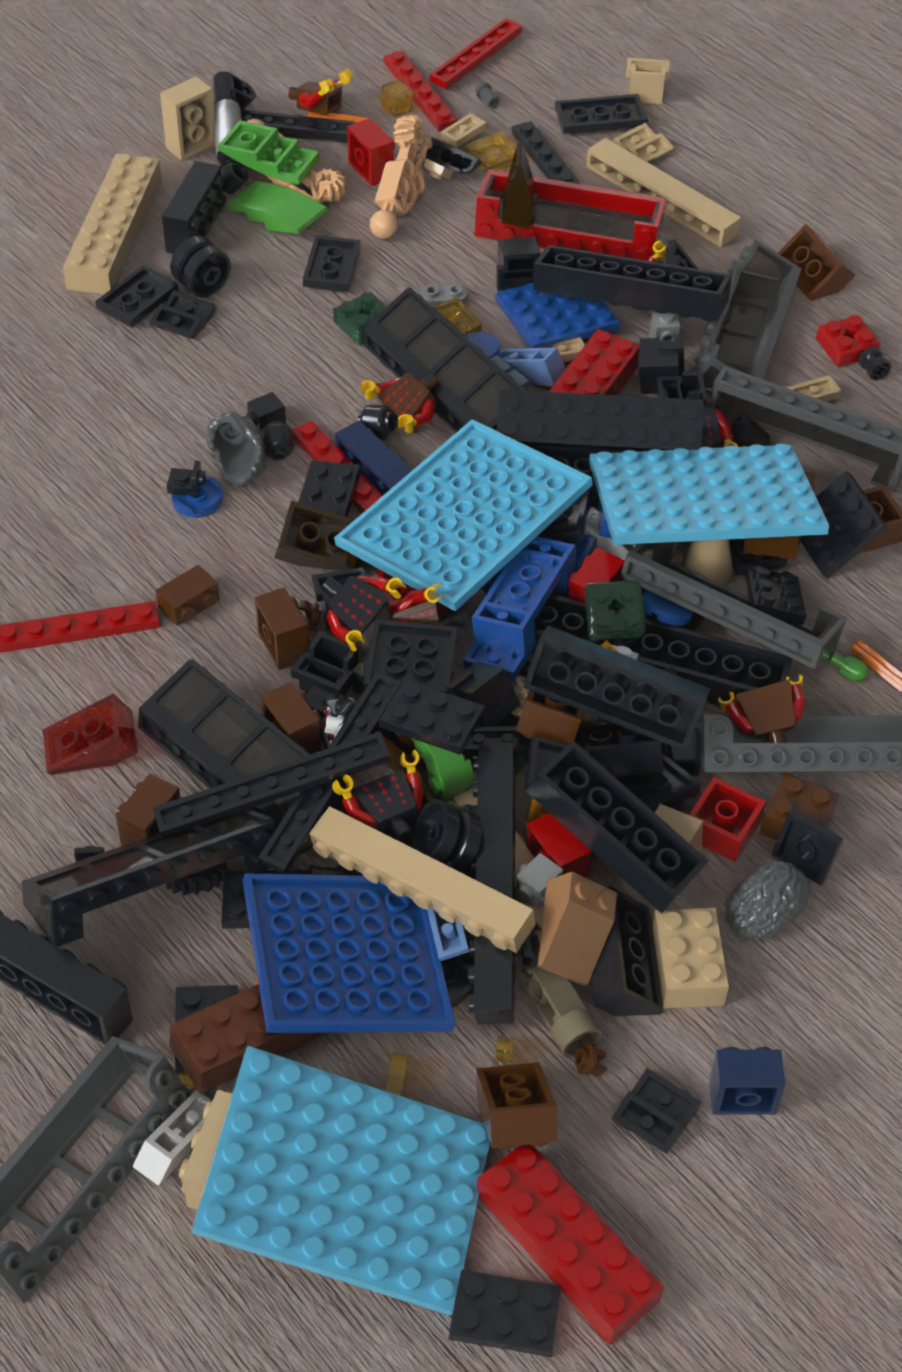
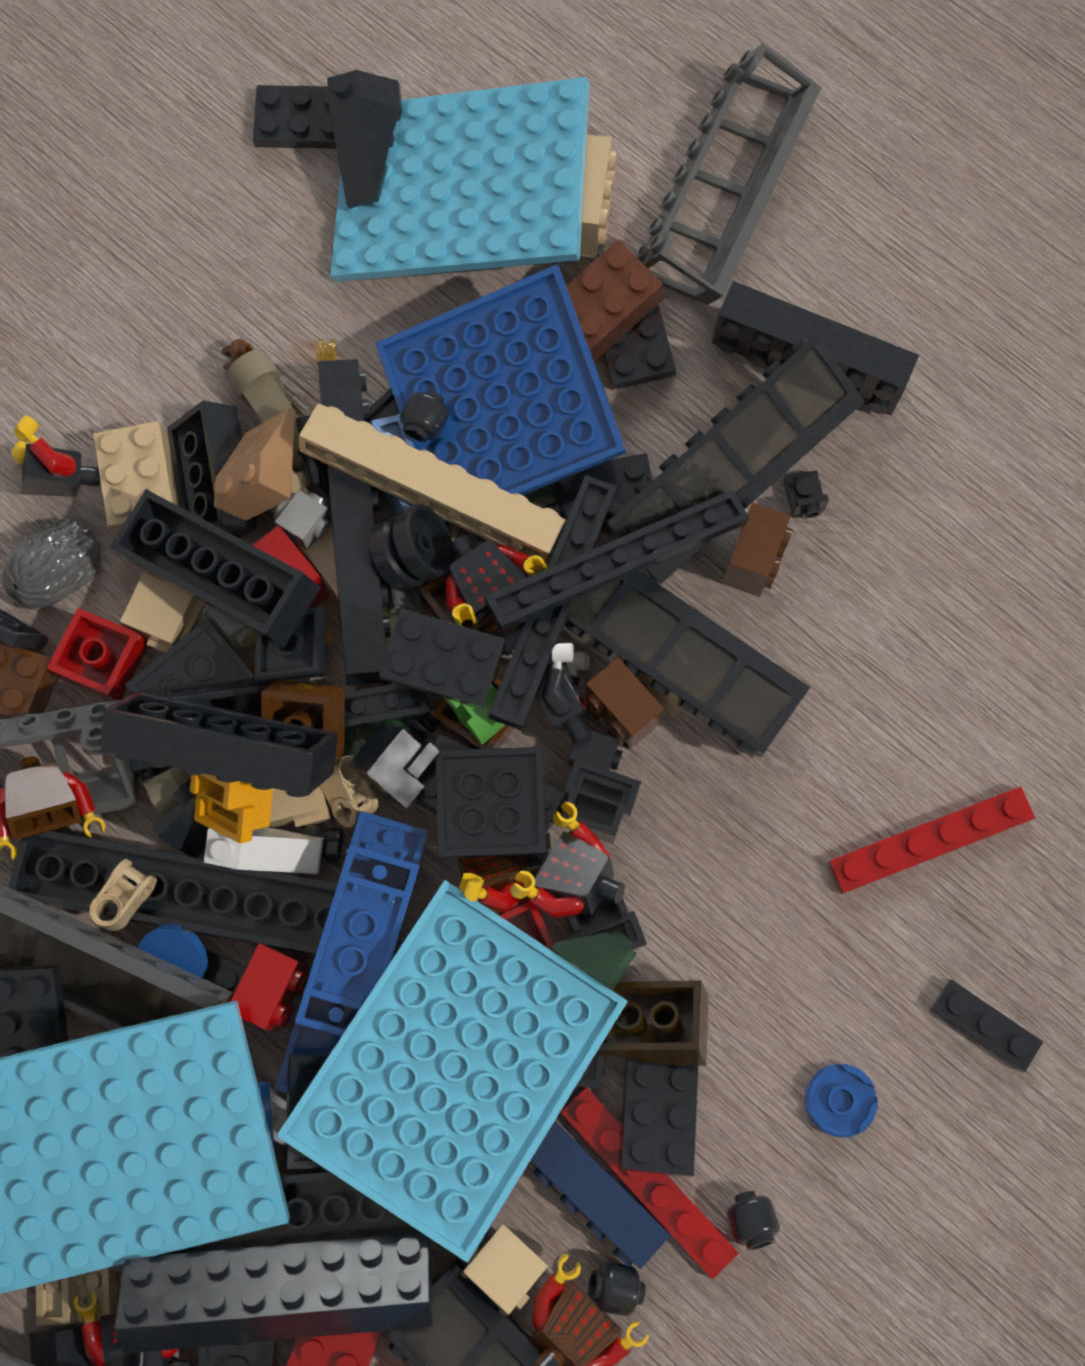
camera: 175 degrees right, 25 degrees up
clear red slope [43,693,138,775] -> none
white slope [132,1090,212,1186] -> none
reddish brown brick [155,564,220,626] -> none
black bracket [167,460,206,496] -> none
dark grey hair [206,412,266,486] -> none
black brick [246,391,286,434] -> none
reddish brown brick [254,587,311,670] -> none
reddish brown plate [299,600,322,627] -> none
clear yellow beam [385,1052,409,1097] -> none
reddish brown brick [476,1062,558,1150] -> none
red brick [477,1144,664,1345] -> none
clear green brick [584,580,646,641] -> none
black slope [612,1068,702,1154] -> none
dark blue brick [709,1047,785,1115] -> none
none -> torso [11,415,100,497]
none -> tan piece [90,859,157,931]
none -> black wedge [327,70,402,209]
none -> black head [400,390,449,443]
none -> tan plate [460,1224,548,1316]
none -> clear green slope [551,930,637,990]
none -> black plate [930,979,1043,1072]

